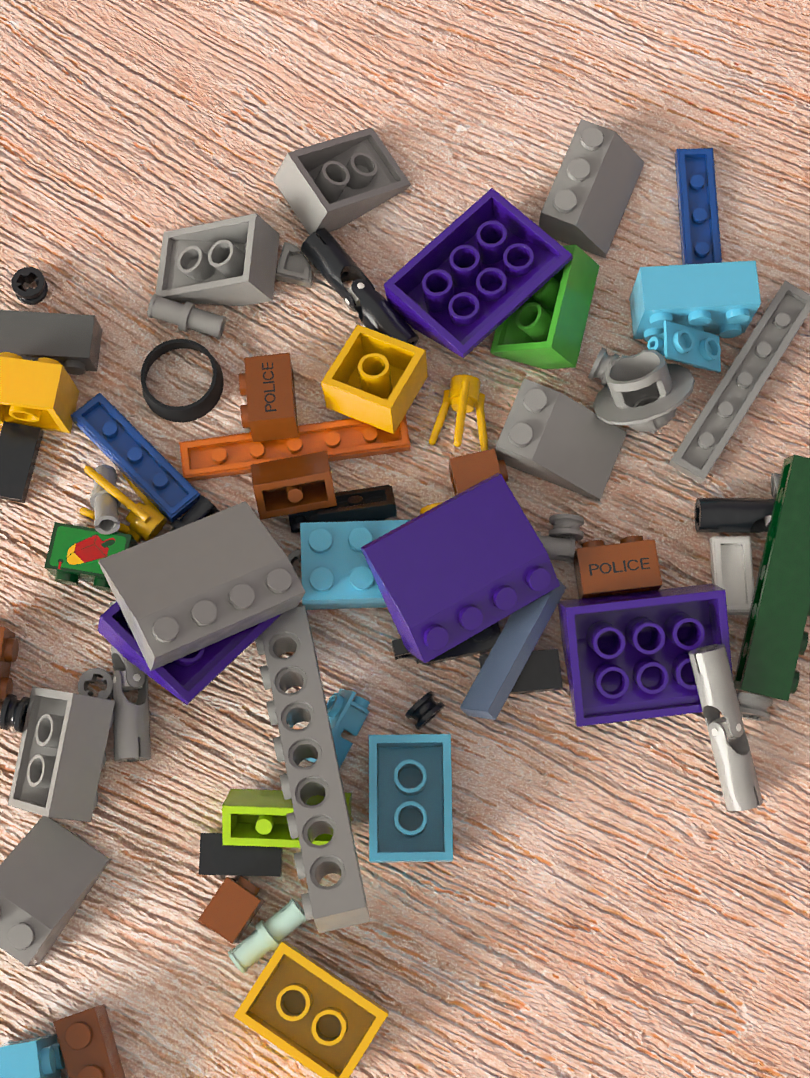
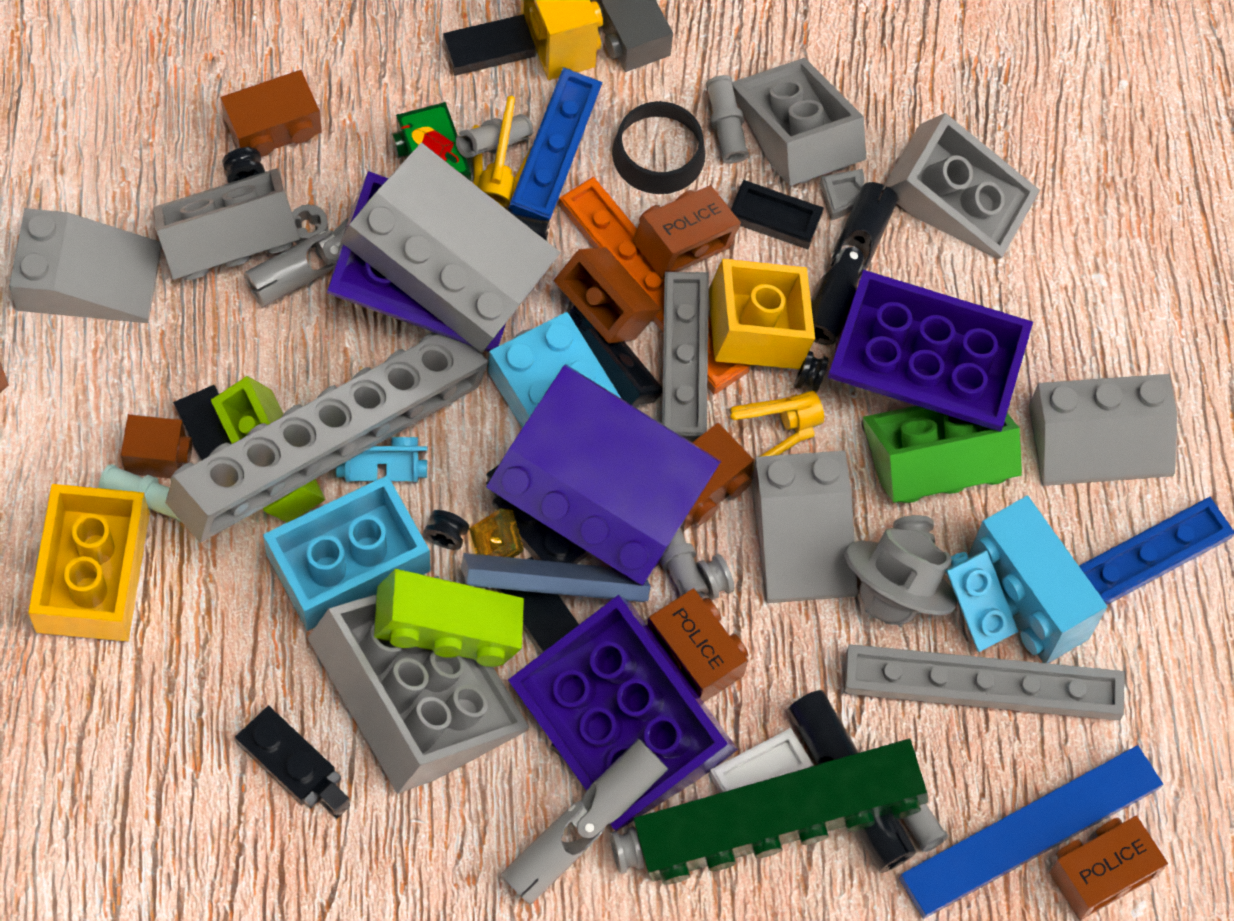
camera: 55 degrees right, 10 degrees down
none -> black hinge [234,705,350,819]
none -> light grey slope [307,576,529,794]
none -> lime brick [374,569,524,667]
none -> clear yellow plate [469,508,524,558]
none -> light grey tile [662,272,709,441]
none -> black tile [731,180,824,250]
none -> black bush [794,351,829,393]

